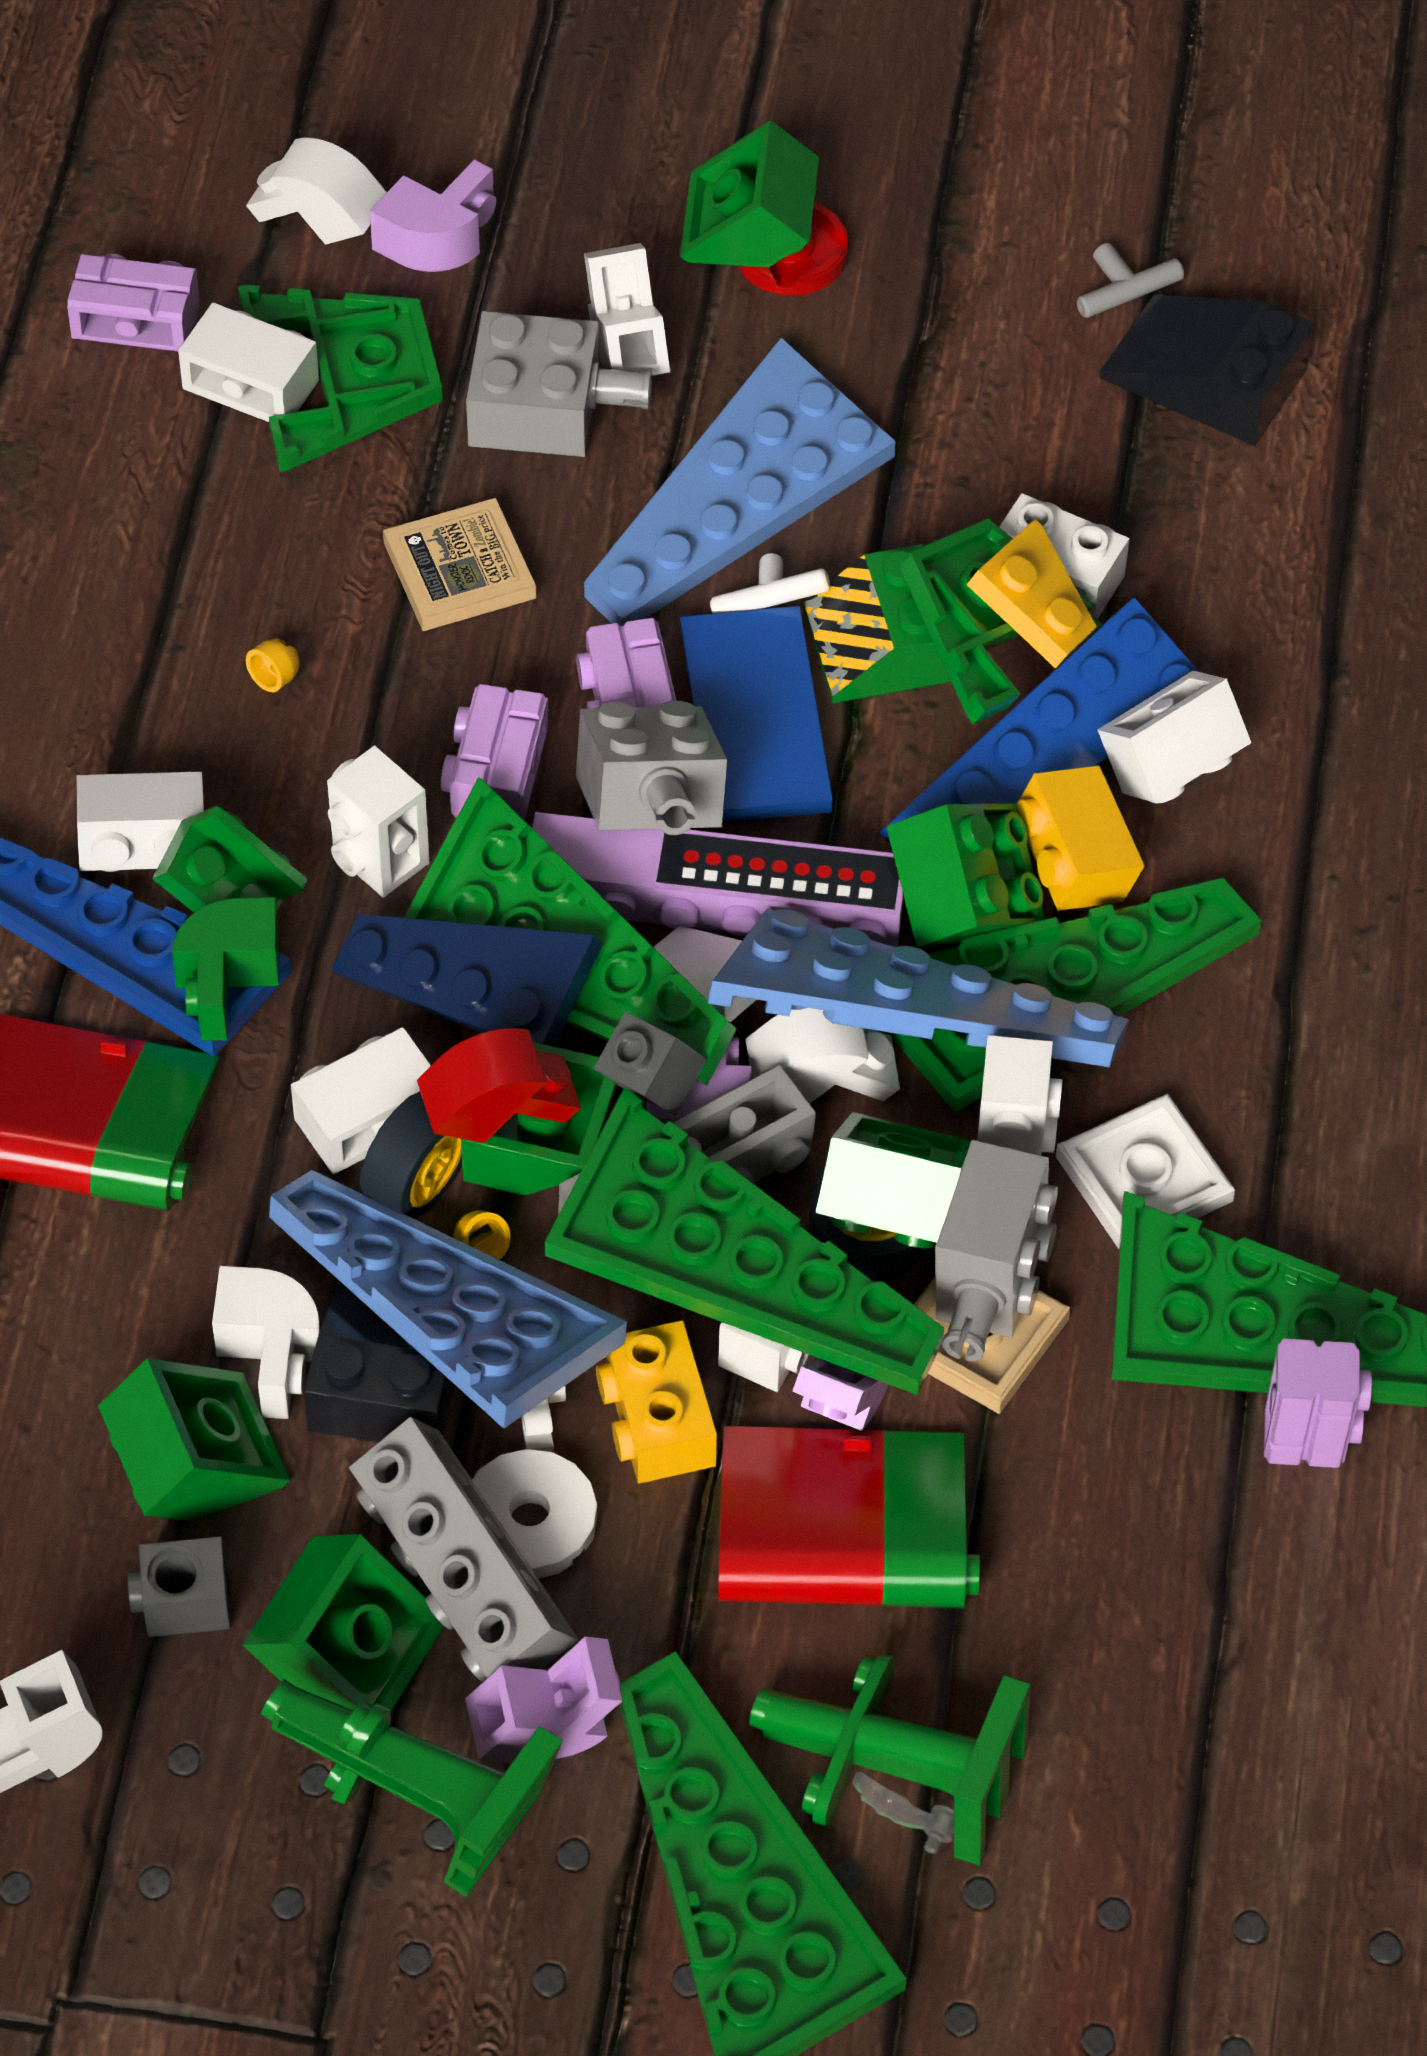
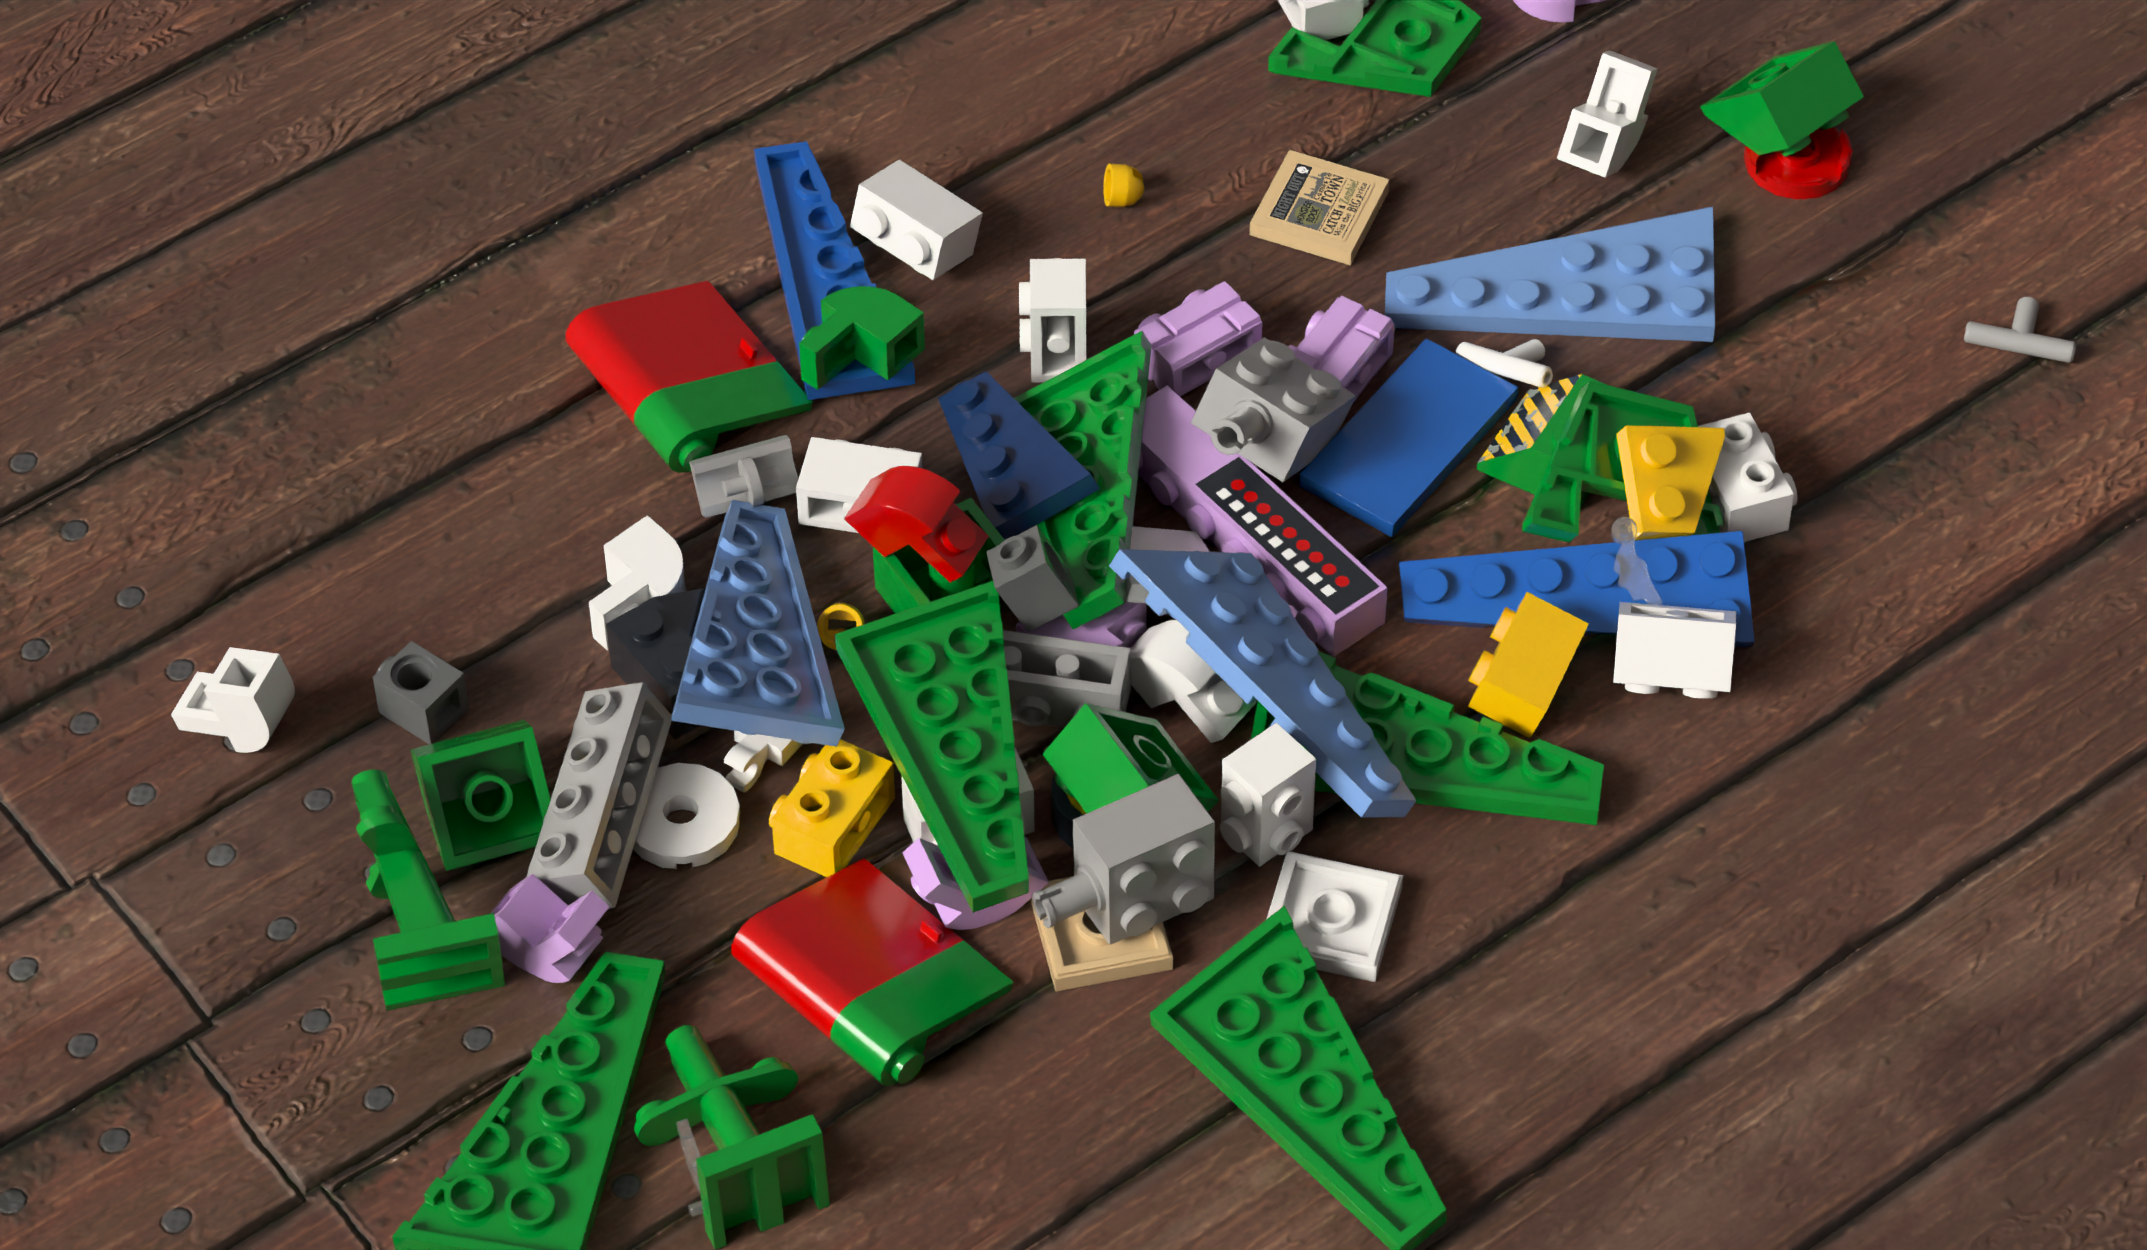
camera: 45 degrees right, 5 degrees down
green slope [98,1358,290,1521] -> none
green bracket [152,806,307,913] -> none
black wheel [359,1091,462,1219] -> none
light grey brick [466,311,652,457] -> none
green slope [886,803,1045,947] -> none
black slope [1099,295,1315,446] -> none
lavender brick [1264,1338,1372,1468] -> none
none -> light grey hips [689,435,799,518]
none -> clear piece [1611,517,1663,605]

